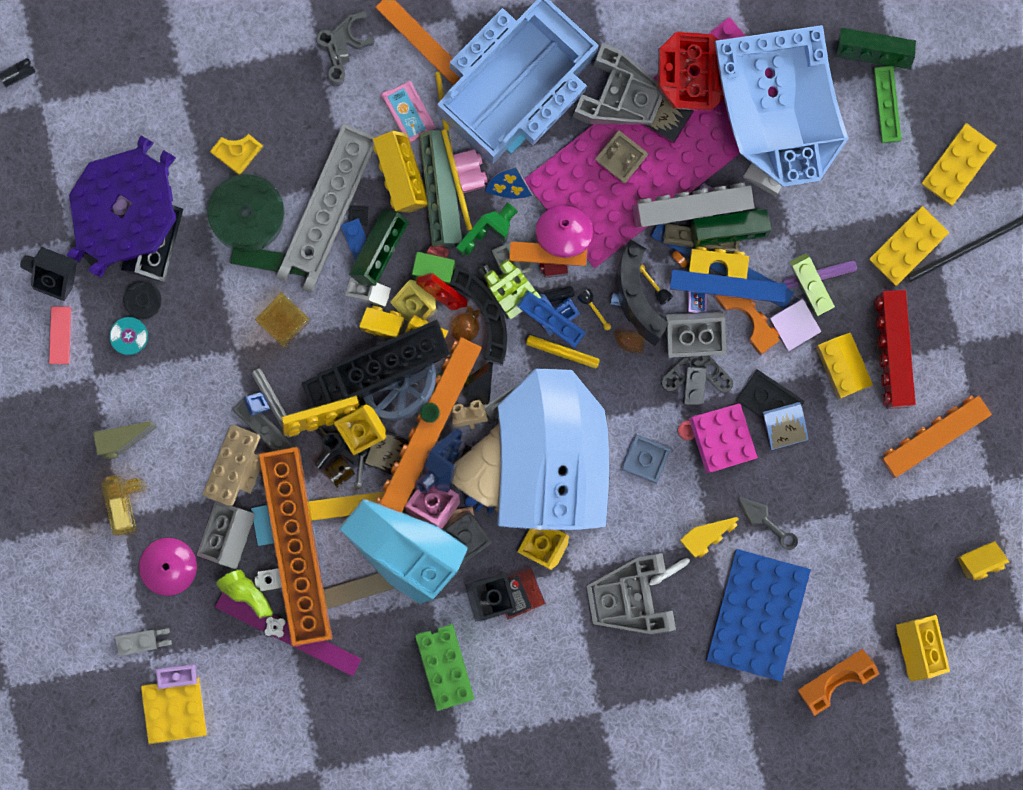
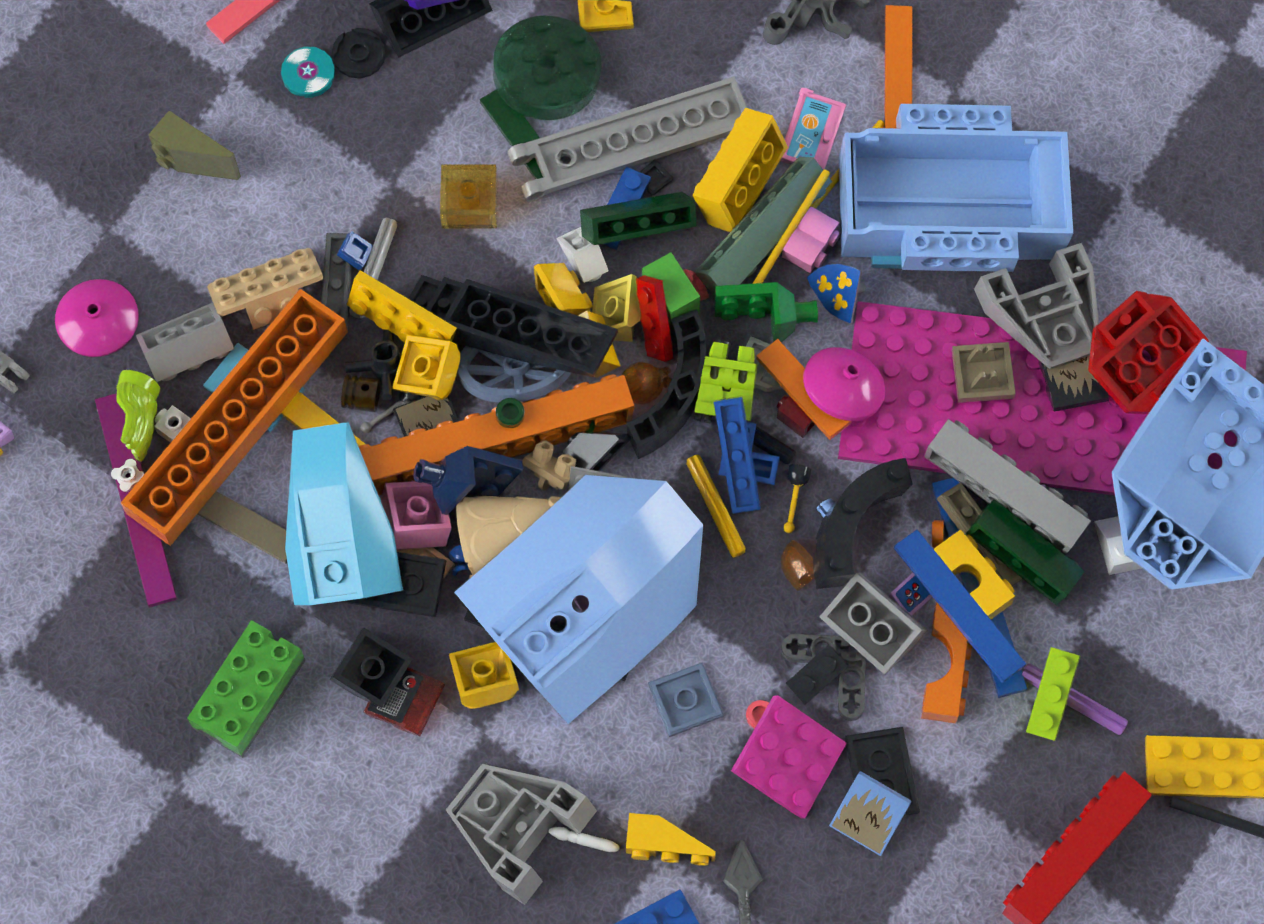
camera: 50 degrees right, 15 degrees down
clear yellow brick [101,475,148,536] -> none
hinge [640,265,673,306] -> none
lavender tile [769,298,821,351] -> none
yellow slope [816,333,873,400] -> none

